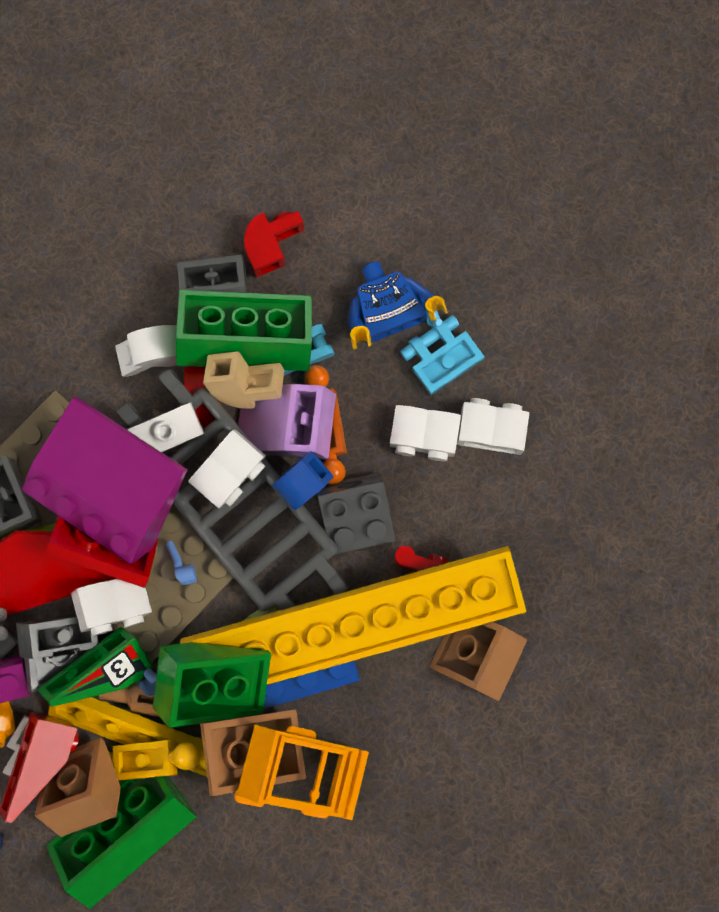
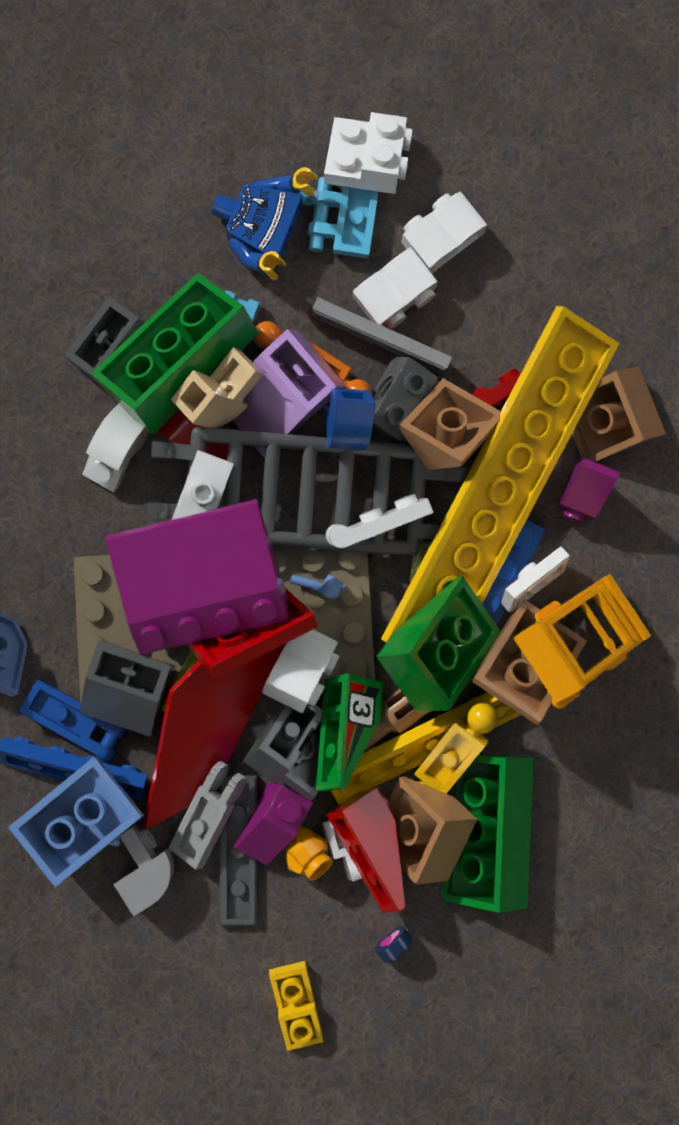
camera: 50 degrees left, 5 degrees up
medium blue hand [137,668,157,696] -> none
white brick [188,429,266,508] -> none
red brick [244,211,305,278] -> none
none -> light grey tile [312,297,452,375]
none -> white plate [323,112,413,194]
none -> white plate [325,494,433,548]
none -> medium nougat slope [399,378,501,470]
none -> white plate [501,546,570,613]
none -> magenta slope [556,458,620,524]

